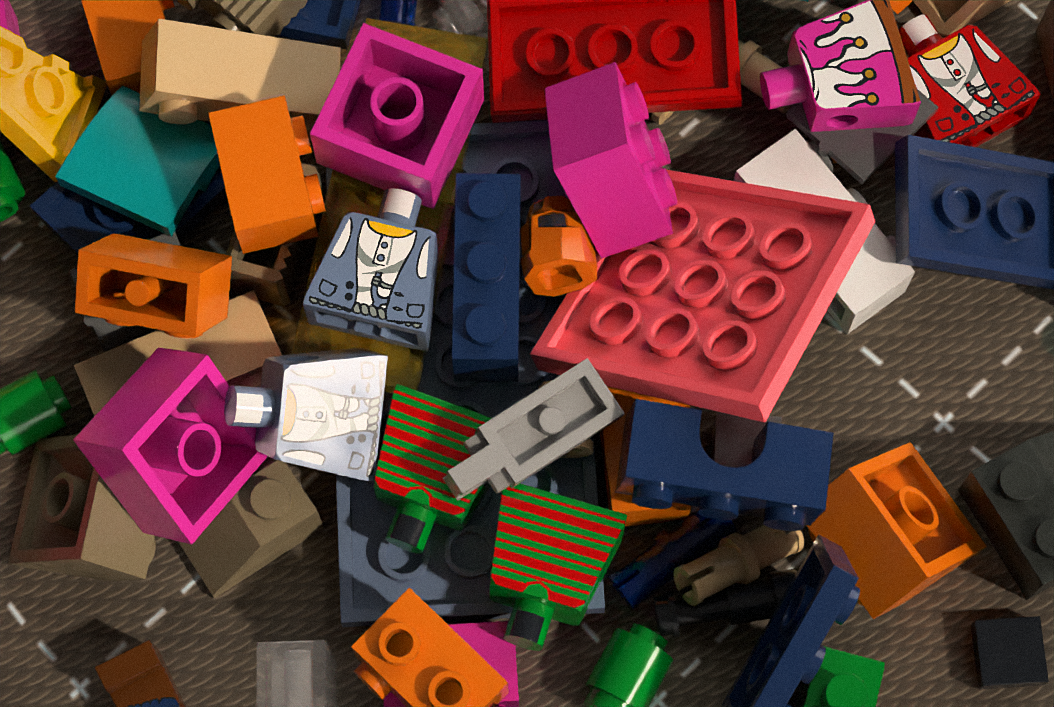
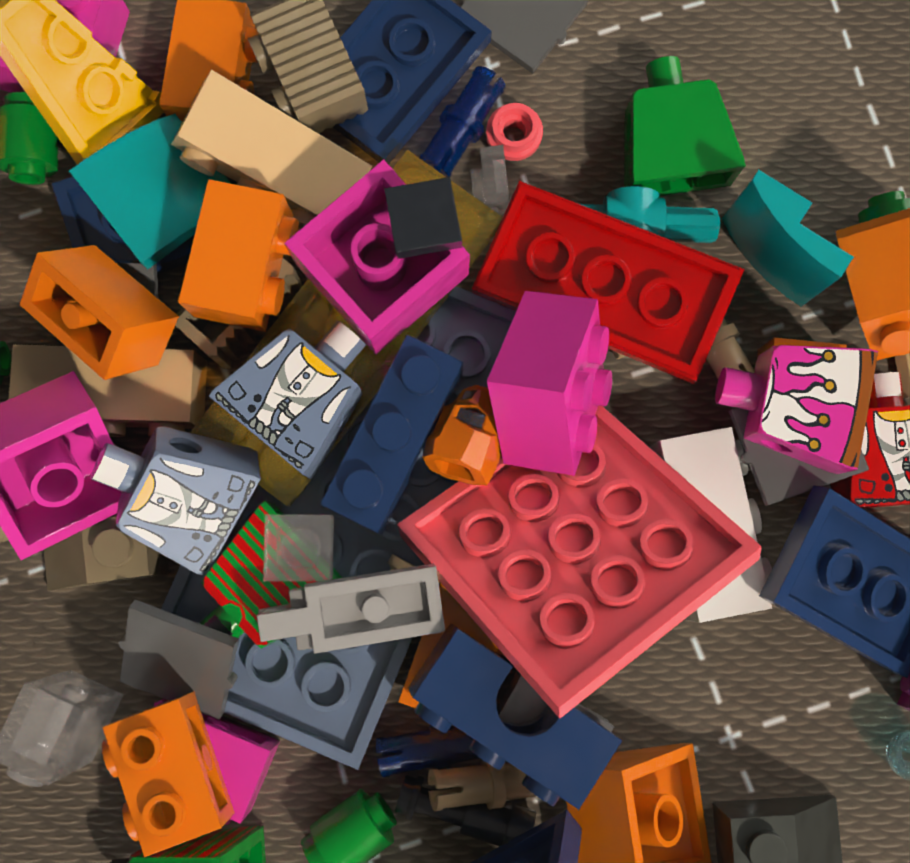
camera: 25 degrees right, 10 degrees up
torso [489,483,627,651] -> none
none -> dark grey piece [119,600,239,720]
none -> clear plate [263,514,334,582]
none -> black tile [384,177,462,259]

